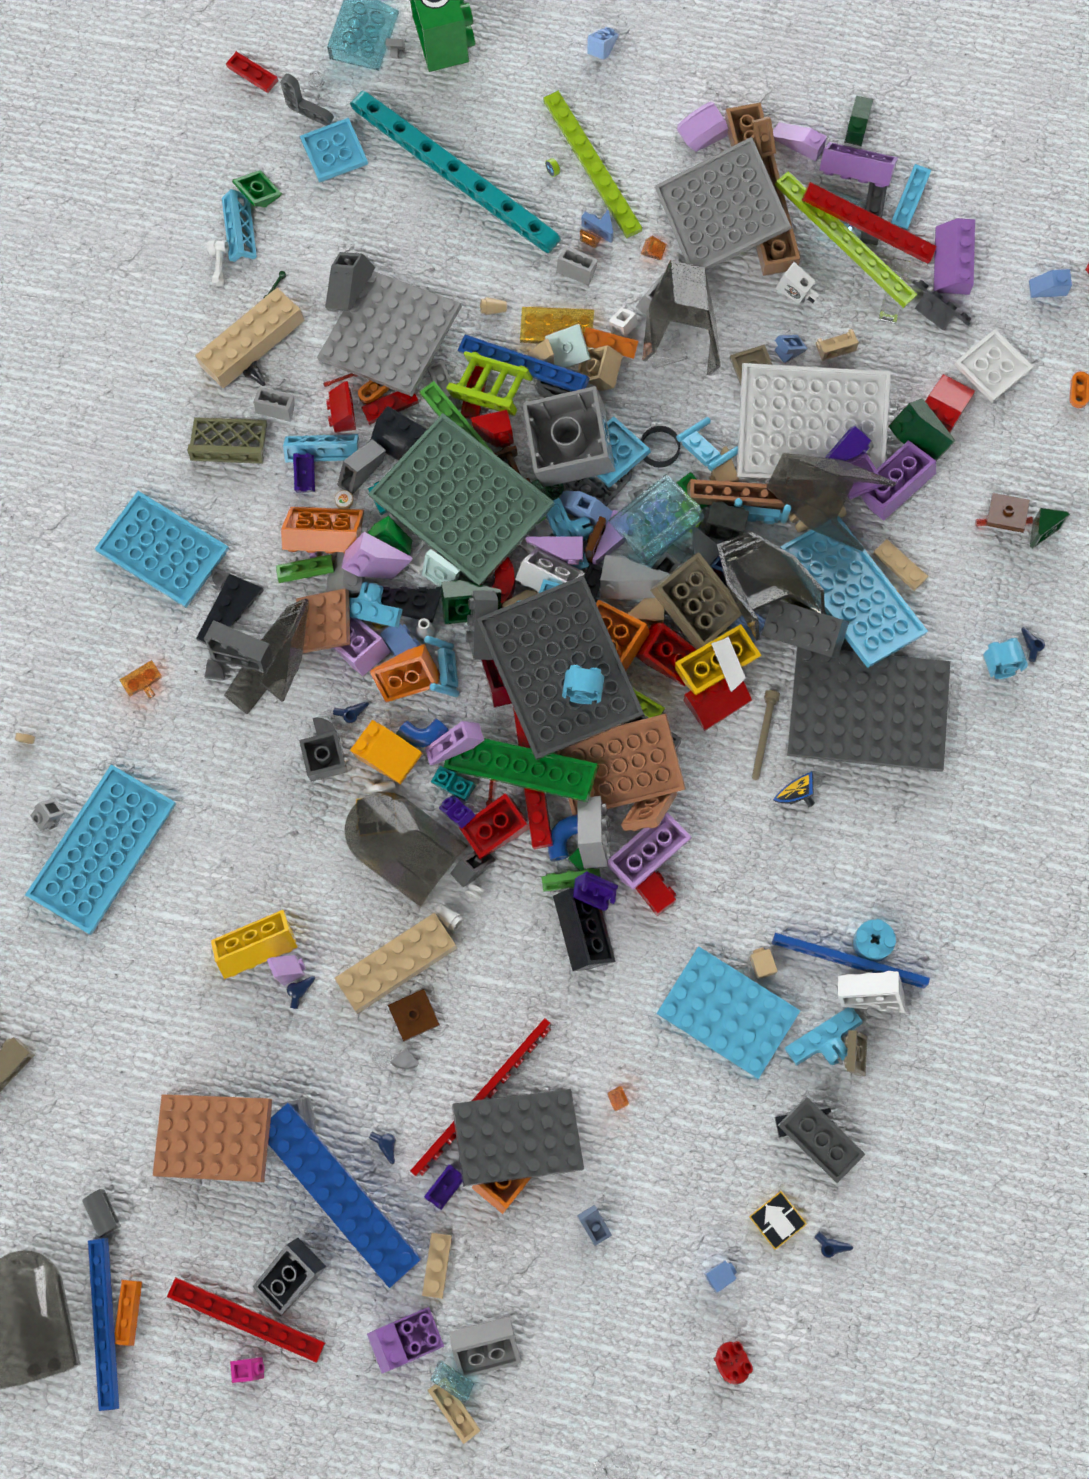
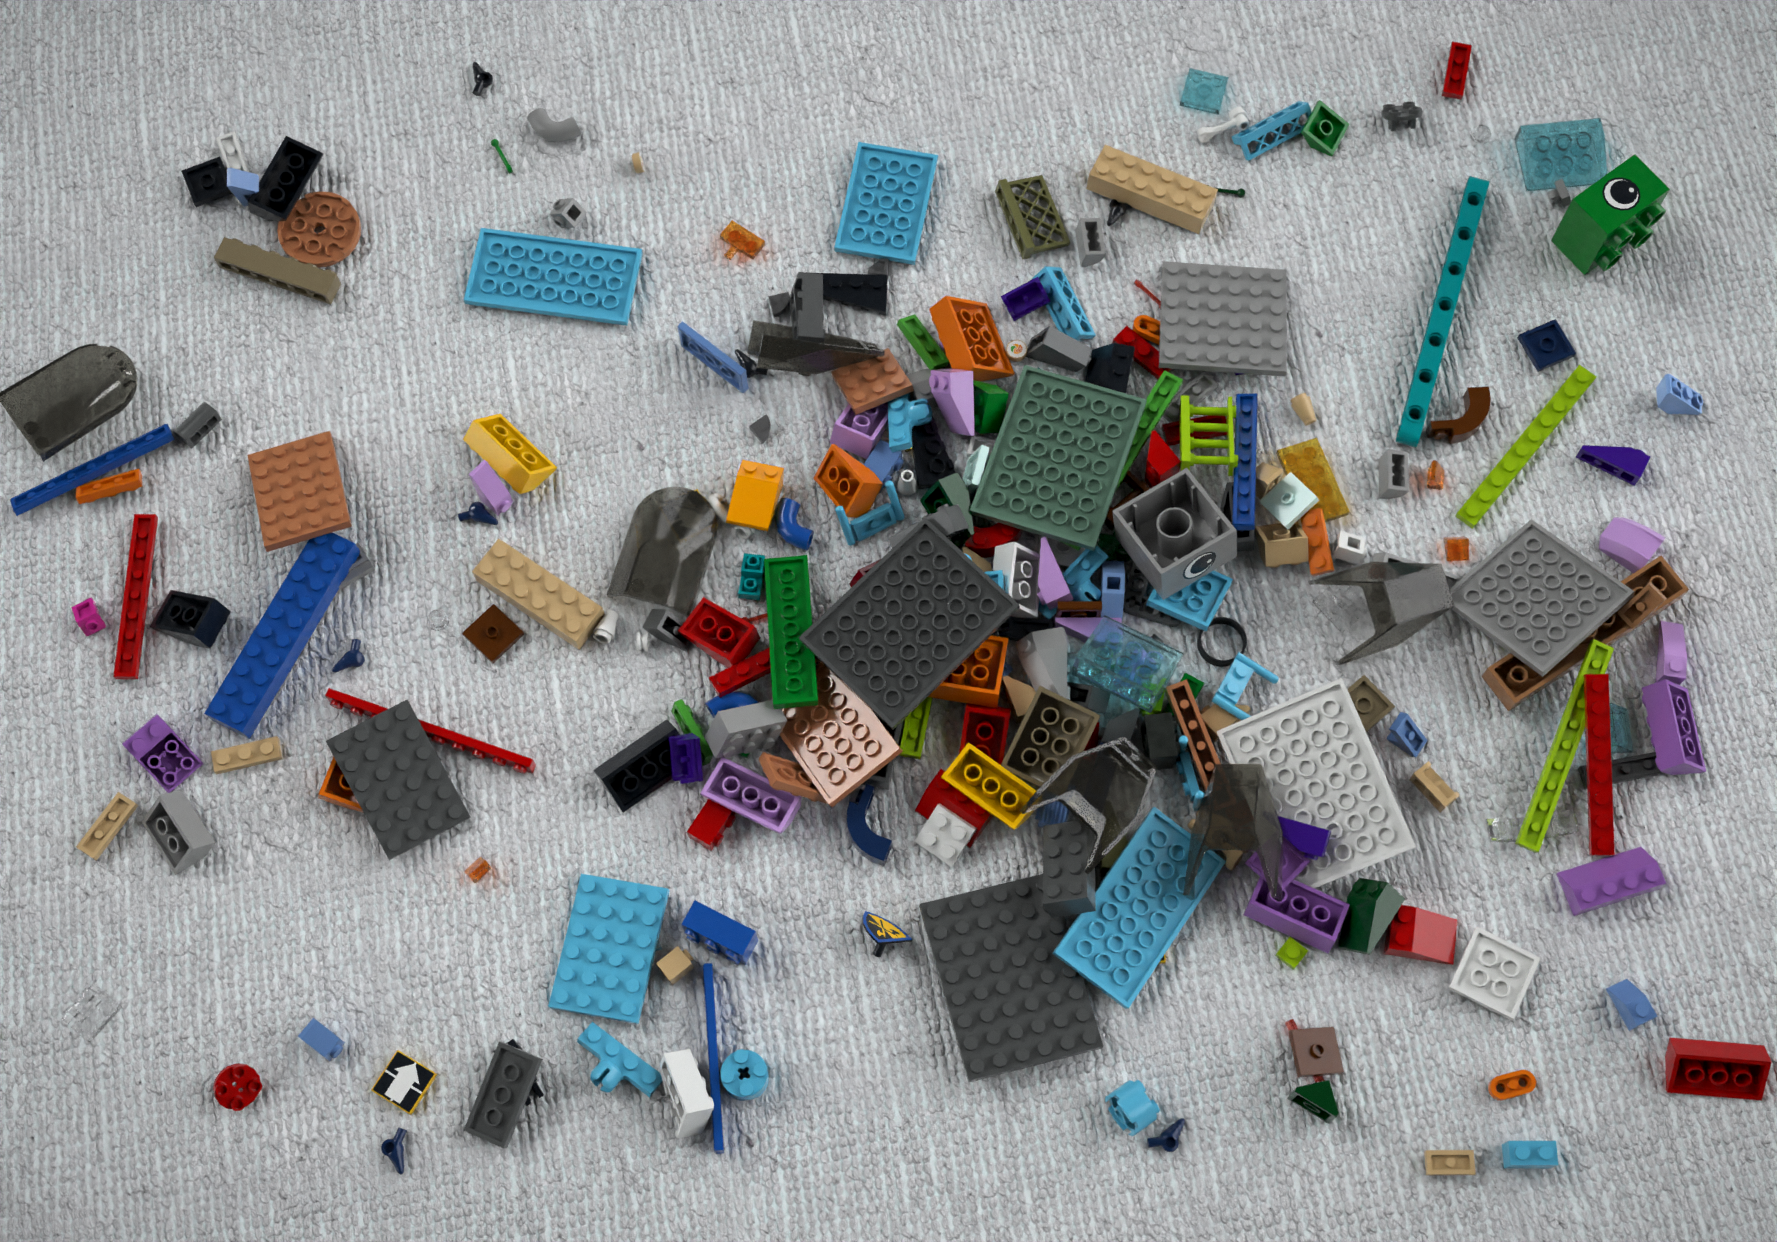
camera: 65 degrees right, 5 degrees down
dark grey beam [280,73,334,126] -> none
dark grey brick [299,731,348,782] -> none
medium azure plate [300,118,368,183] -> none
dark grey slope [325,252,376,311] -> none
red slope [326,381,356,433] -> none
dark blue animal [333,702,369,724] -> none
flat silver tile [390,1049,419,1069] -> none
dark purple hinge [424,1164,463,1210] -> none
lavender slope [425,721,484,765] -> none
clear light blue plate [430,1360,475,1403] -> none
dark purple slope [439,795,476,829] -> none
lime tile [545,158,560,177] -> none
medium azure brick [562,665,604,704] -> none
sand blue slope [577,1205,612,1246] -> none
medium blue slope [581,210,613,243] -> none
white sticker [711,637,746,692] -> none
dark tan piece [752,690,780,780] -> none
white torso [775,262,819,303] -> none
dark green slope [844,96,873,146] -> none
dark tan plate [844,1030,867,1076] -> none
tan plate [873,539,928,591] -> none
medium azure plate [891,164,931,231] -> none
black bracket [912,280,973,331] -> none
none -> medium blue tile [678,321,749,393]
none -> blue brick [681,900,758,965]
none -> black animal [735,349,768,378]
none -> dark blue arch [847,784,892,866]
none -> white plate [914,803,977,867]
none -> clear light blue plate [1180,68,1229,115]
none -> lime plate [1275,937,1308,970]
none -> dark grey plate [1381,102,1423,131]
none -> reddish brown arch [1426,386,1491,444]
none -> dark blue plate [1517,319,1576,372]
none -> dark purple slope [1576,445,1651,486]

